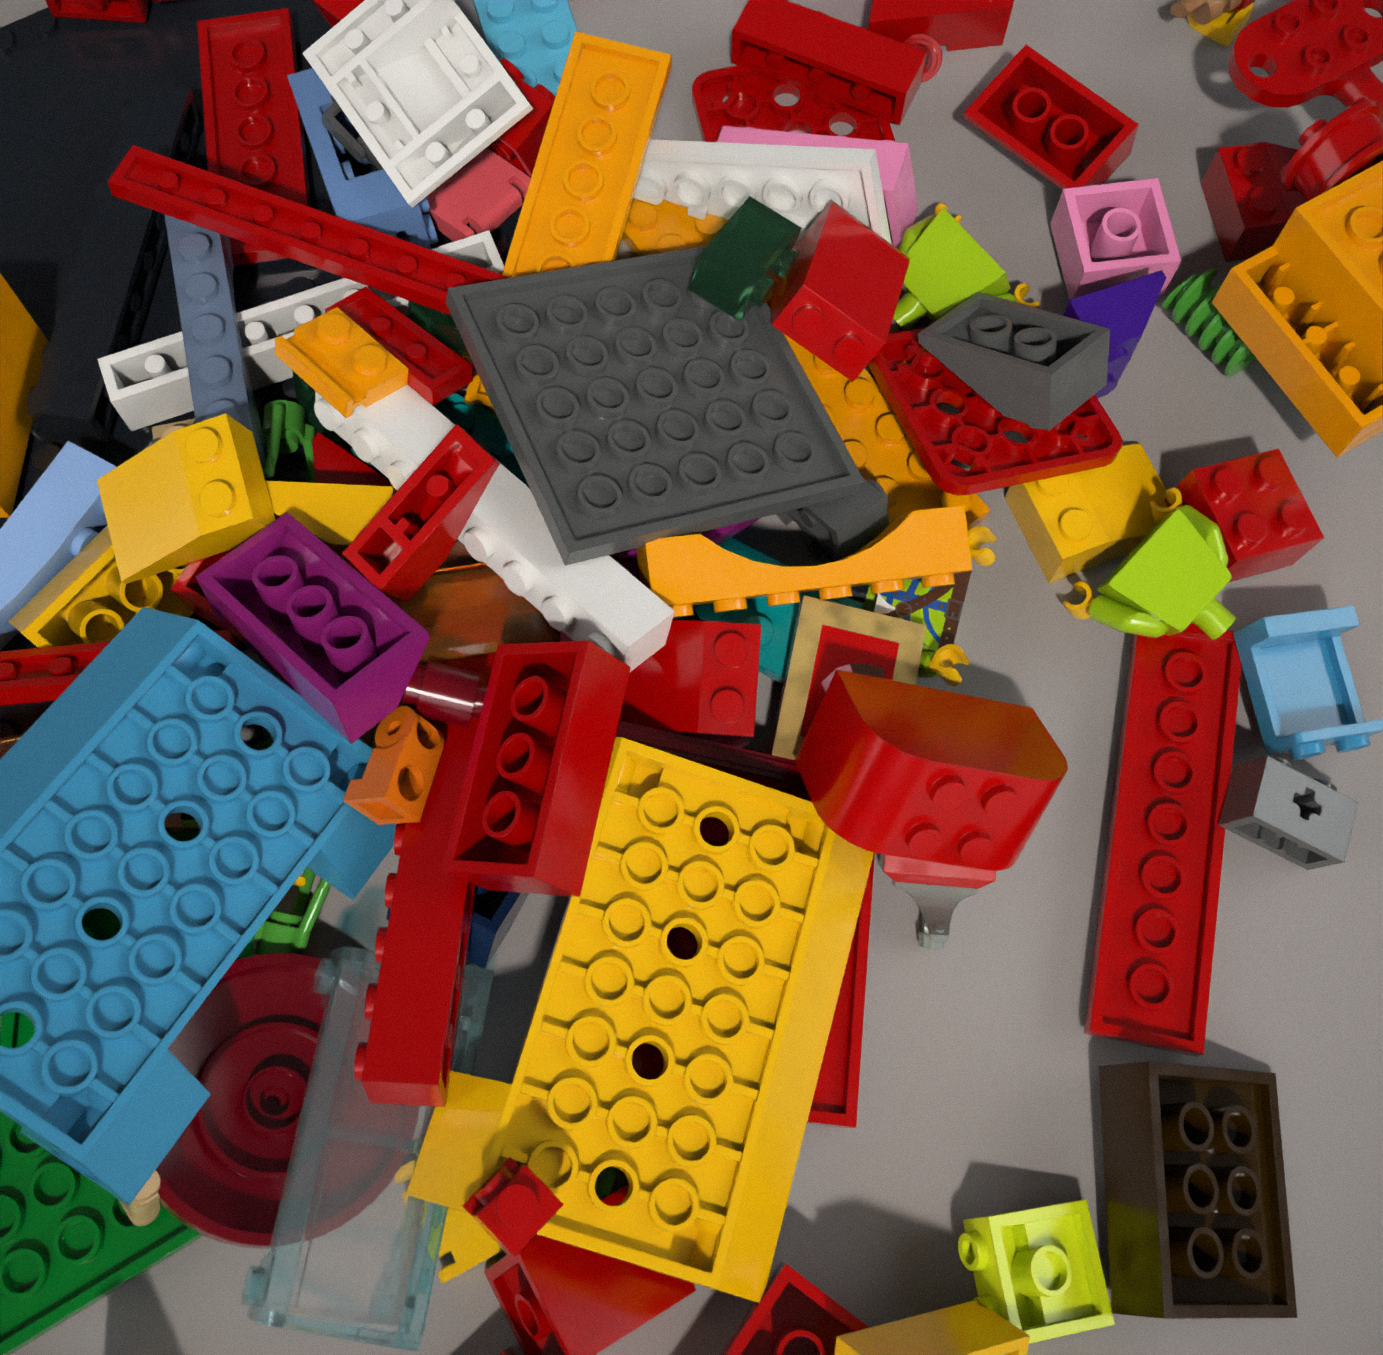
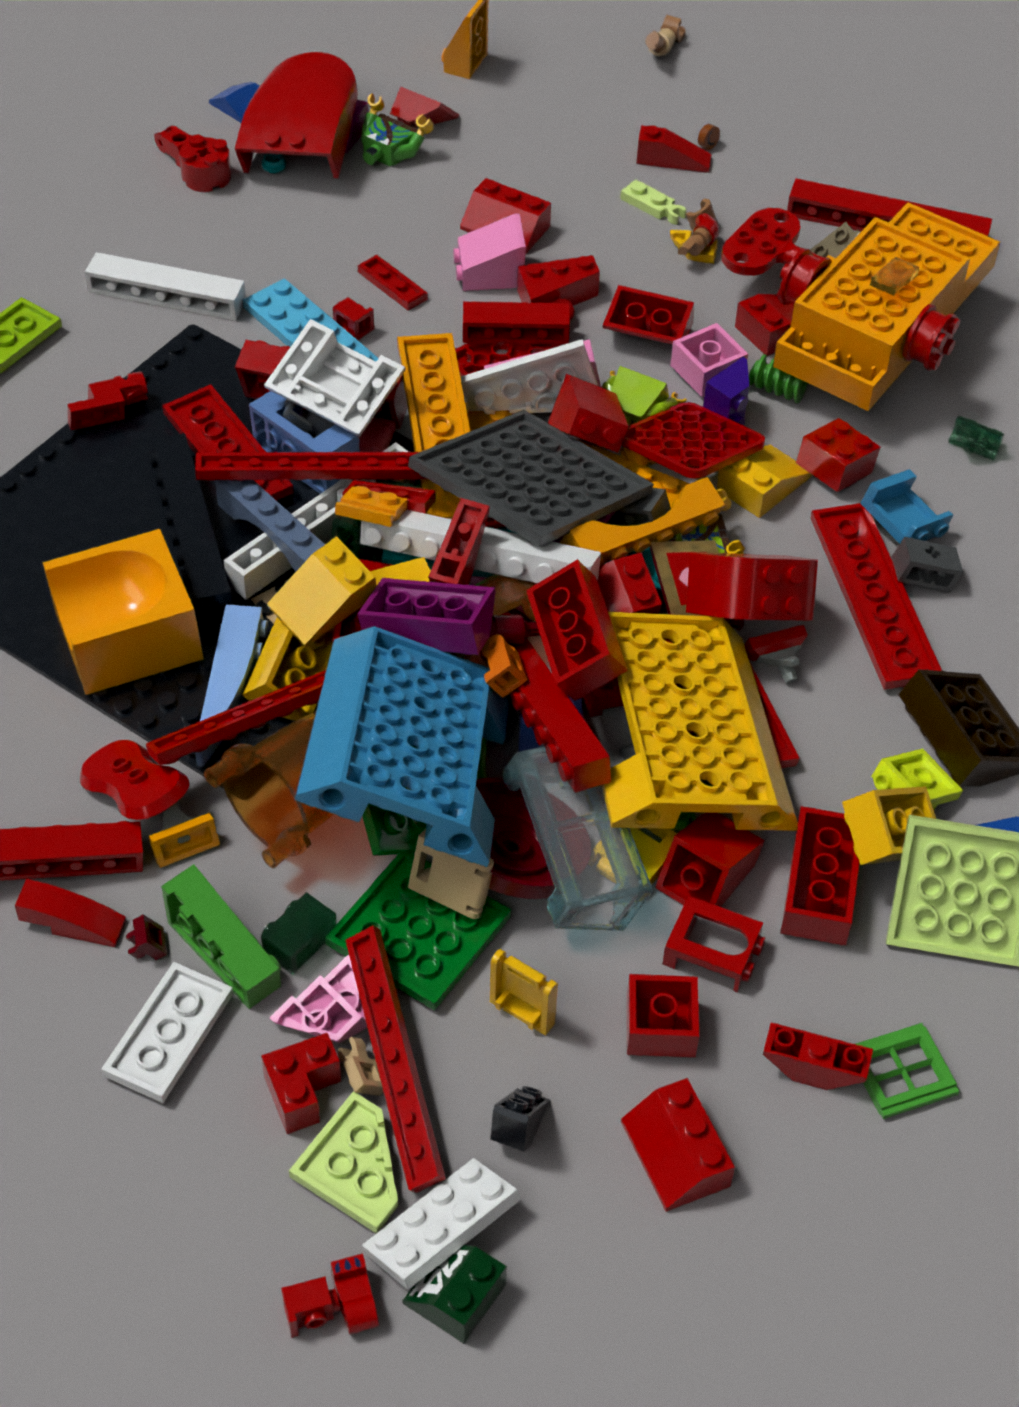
camera: 25 degrees left, 20 degrees down
red brick [462,1157,564,1257] -> none
clear green brick [688,196,802,321] -> none
dark grey slope [918,292,1110,431] -> none
lime torso [1063,487,1236,641] -> none

